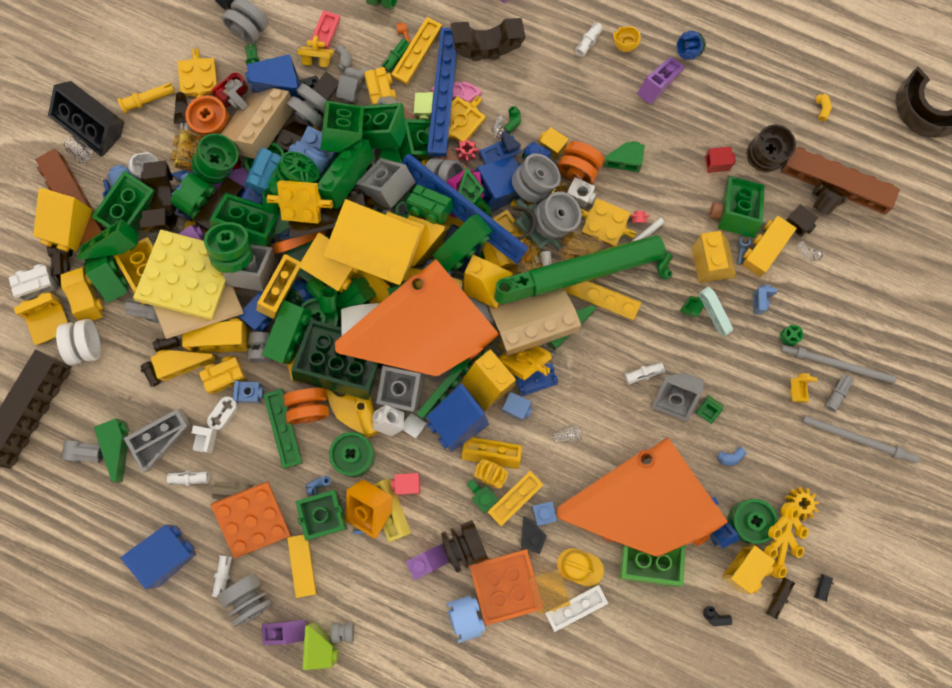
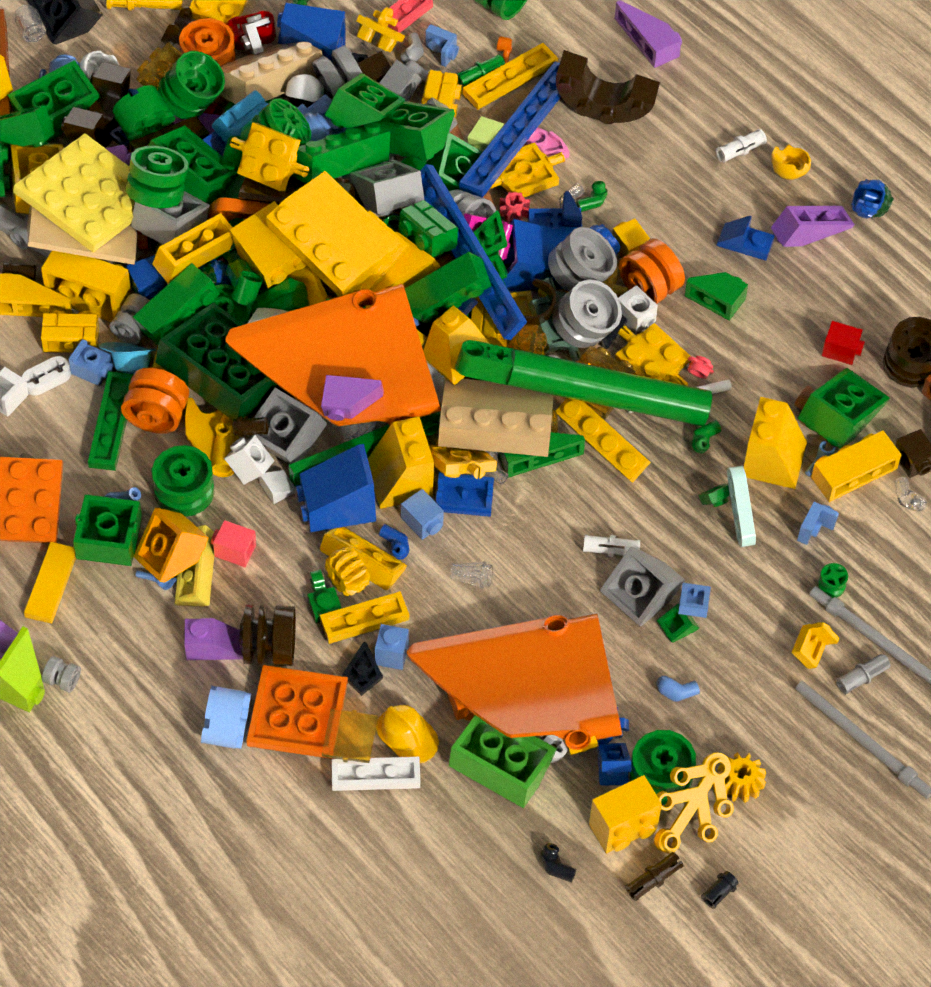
camera: 20 degrees right, 20 degrees down
none -> medium azure piece [99,342,156,374]
none -> dark brown pin [232,416,269,438]
none -> white hair [286,74,324,103]
none -> medium lavender slope [321,375,384,421]
none -> blue arm [379,524,410,560]
none -> medium blue bracket [426,24,459,67]
none -> medium blue bracket [678,583,711,618]
none -> blue slope [717,216,775,261]

